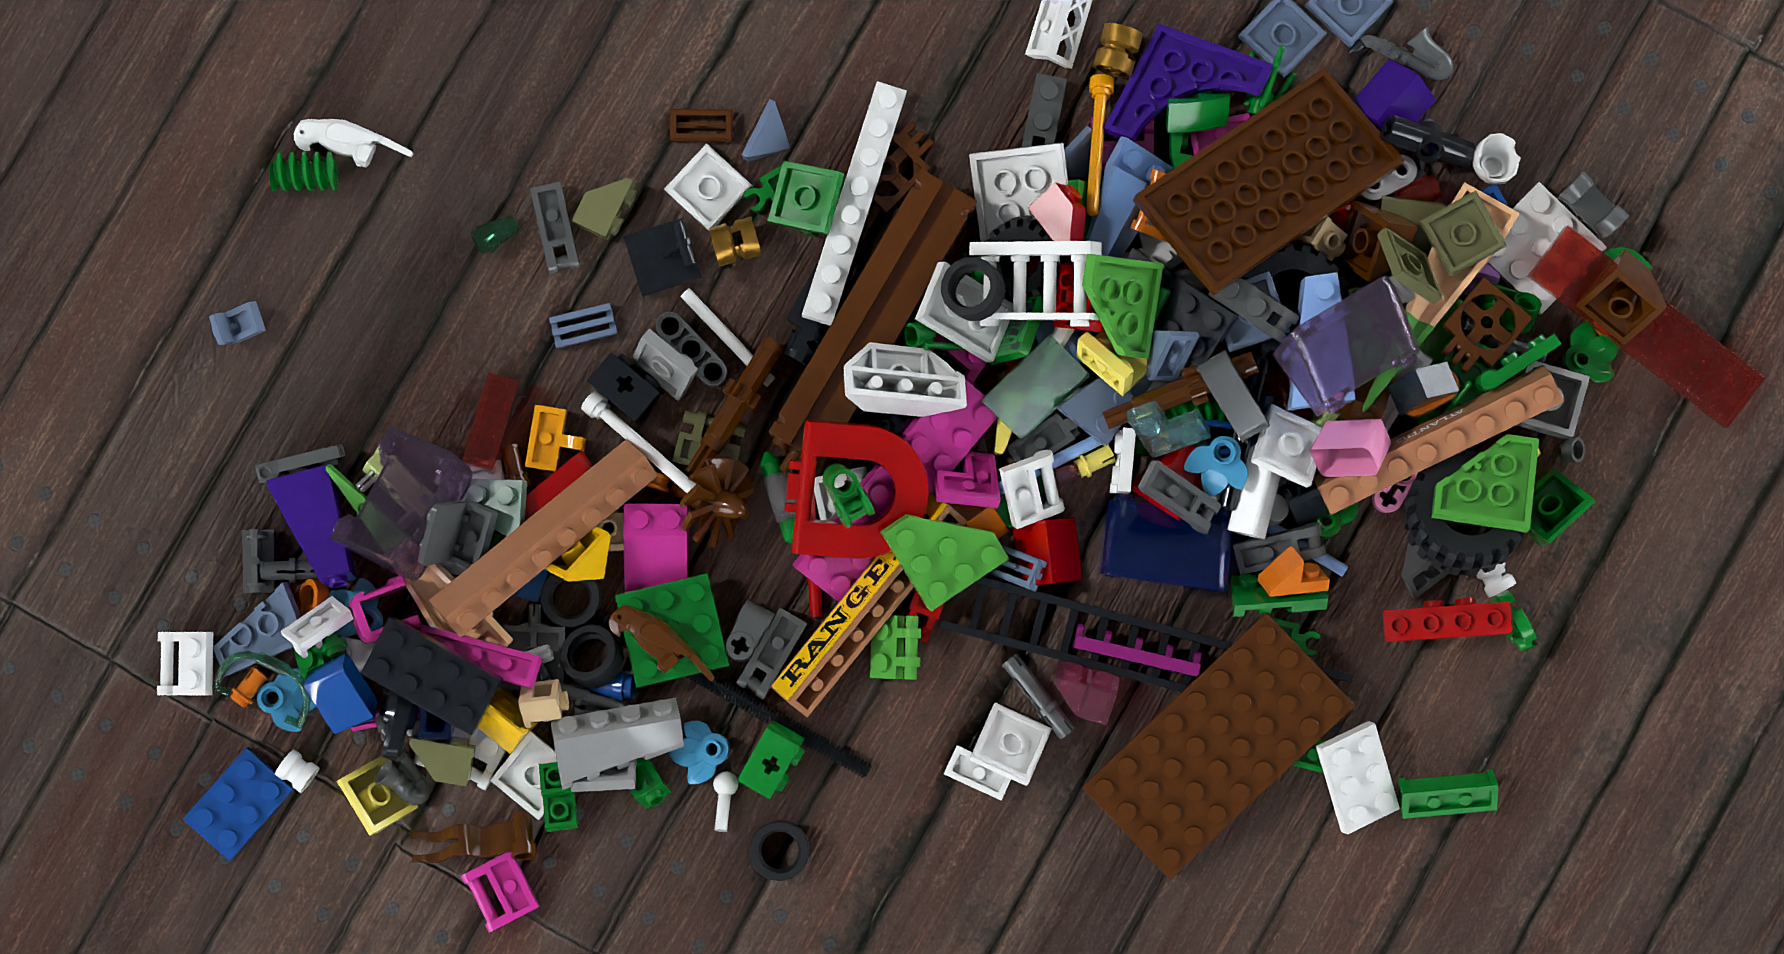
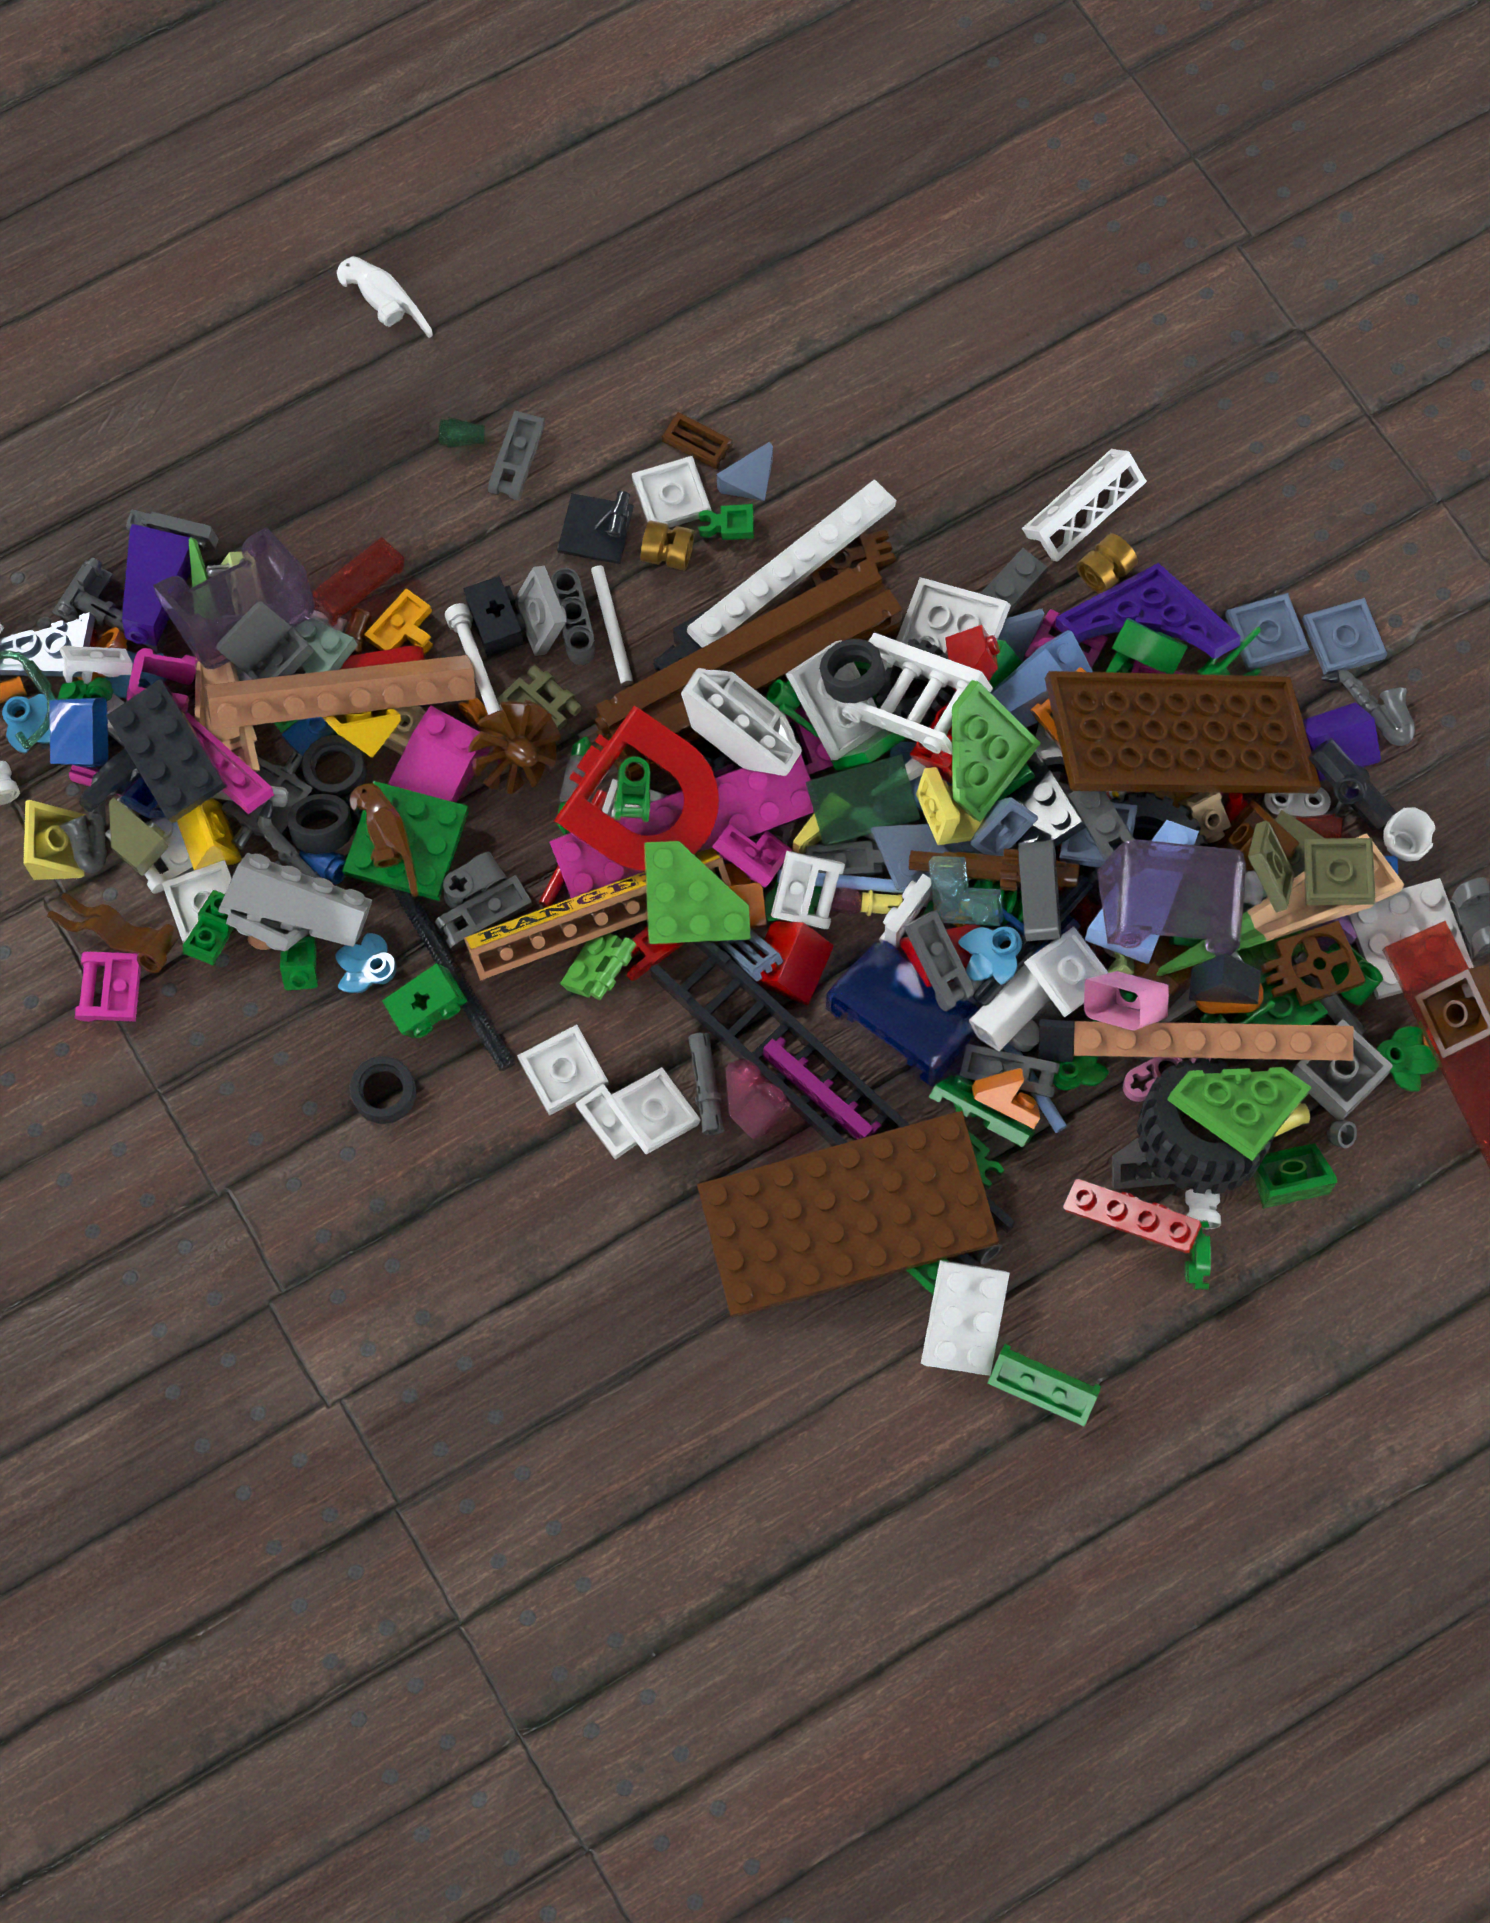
camera: 30 degrees right, 15 degrees down
sand blue bracket [209,301,266,345] -> none
green piece [269,151,338,192] -> none
tan brick [519,679,569,728] -> none
sand blue tile [549,303,618,349] -> none
olive slope [571,178,637,241] -> none
reddish brown piece [686,336,785,475] -> none
white bar [713,771,739,832] -> none
green bracket [768,161,844,237] -> none
light orange piece [1086,74,1115,217] -> none
green plate [1475,334,1561,392] -> none
none -> white tile [517,1025,609,1116]

